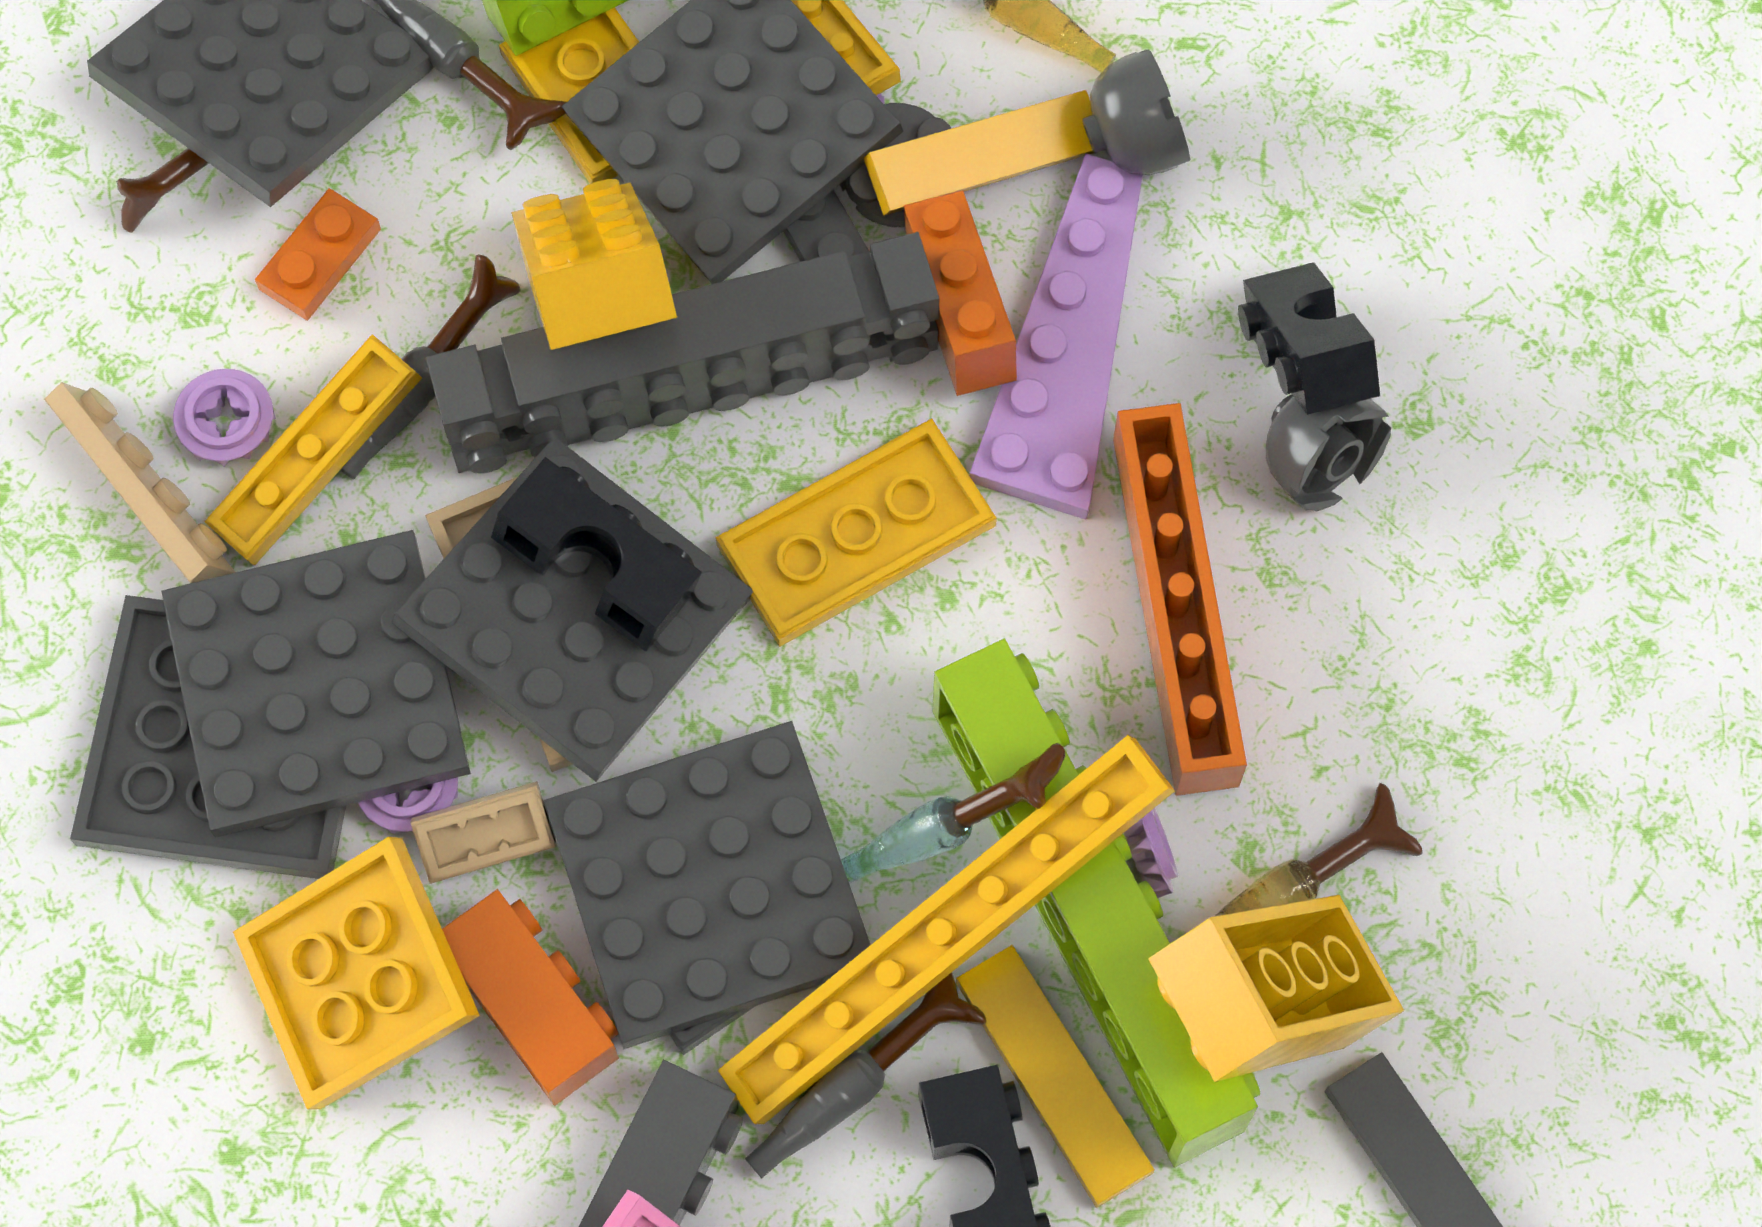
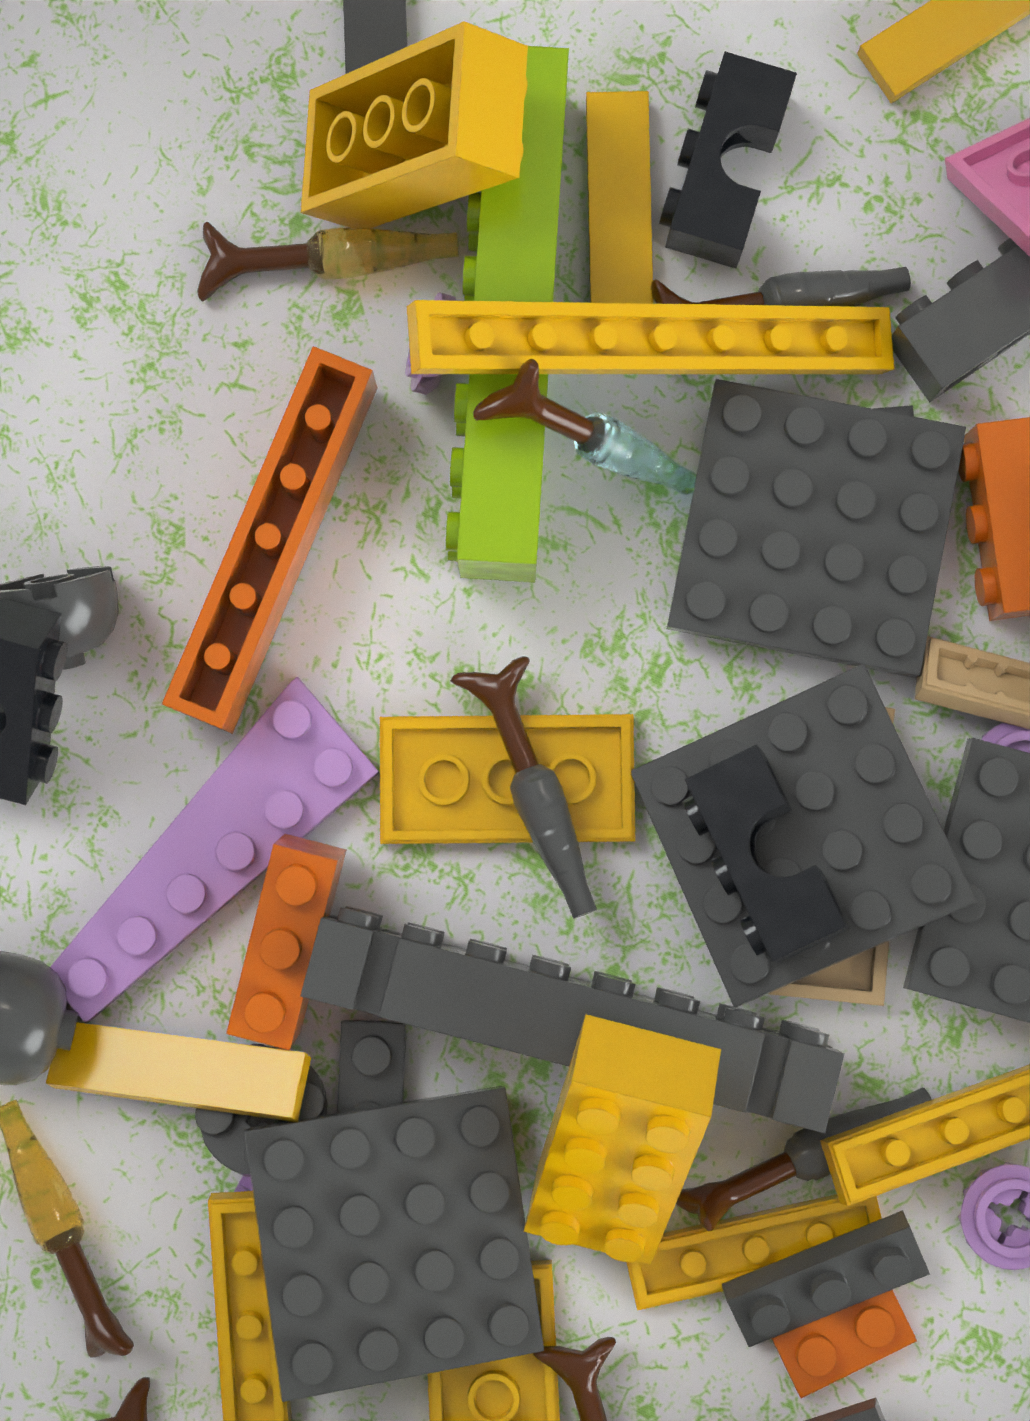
camera: 150 degrees left, 15 degrees up
none -> dark grey piece [450,656,597,919]
none -> yellow tile [626,1194,882,1310]
none -> dark grey plate [722,1210,930,1347]

